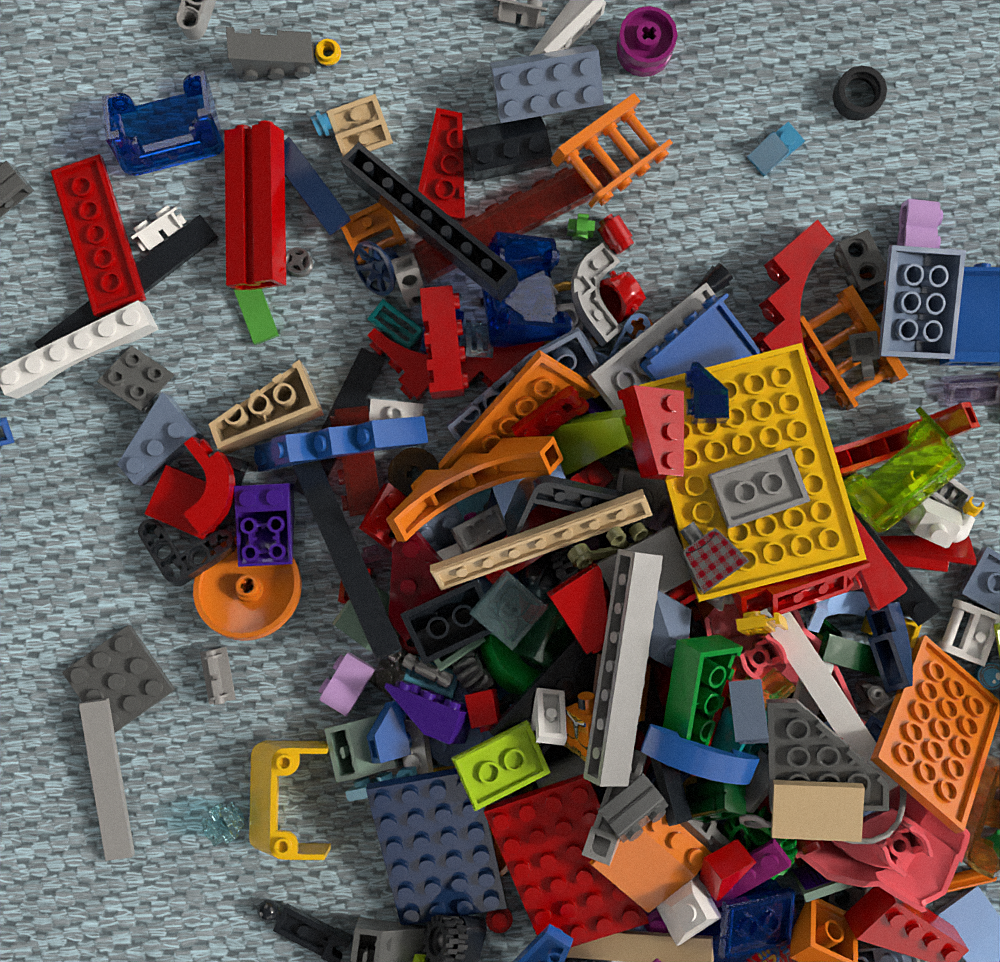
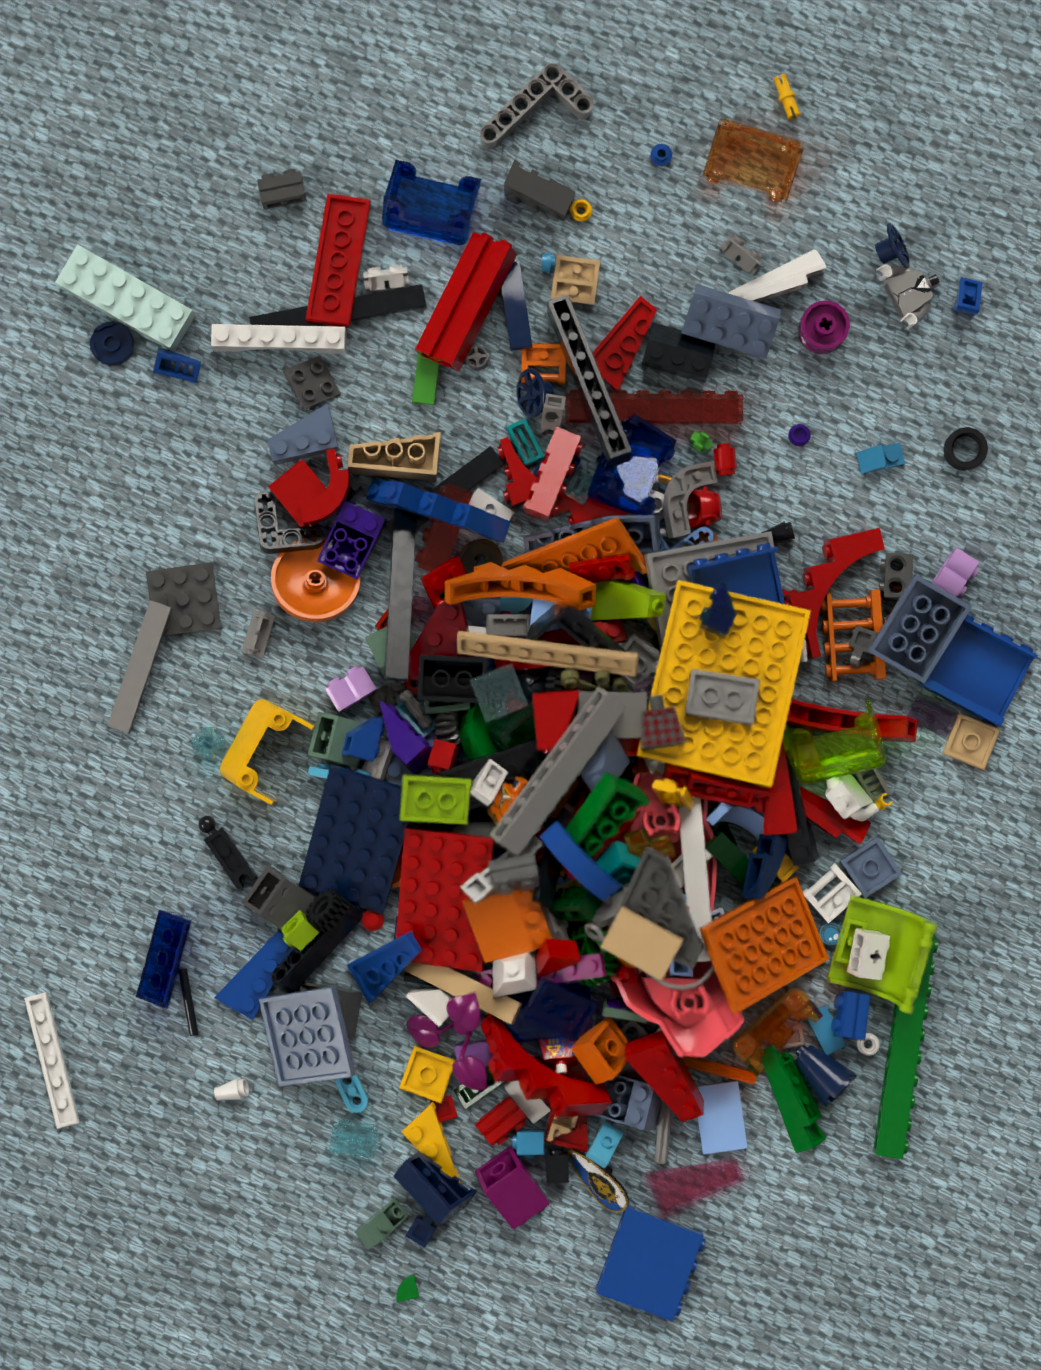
camera: 30 degrees right, 0 degrees up
orange fence [551,93,673,208] -> none
wedge [617,385,684,480] -> none
sand blue hinge [729,679,769,744] -> none
light grey hinge [855,680,895,714] -> none
none -> dark purple plate [788,424,811,446]

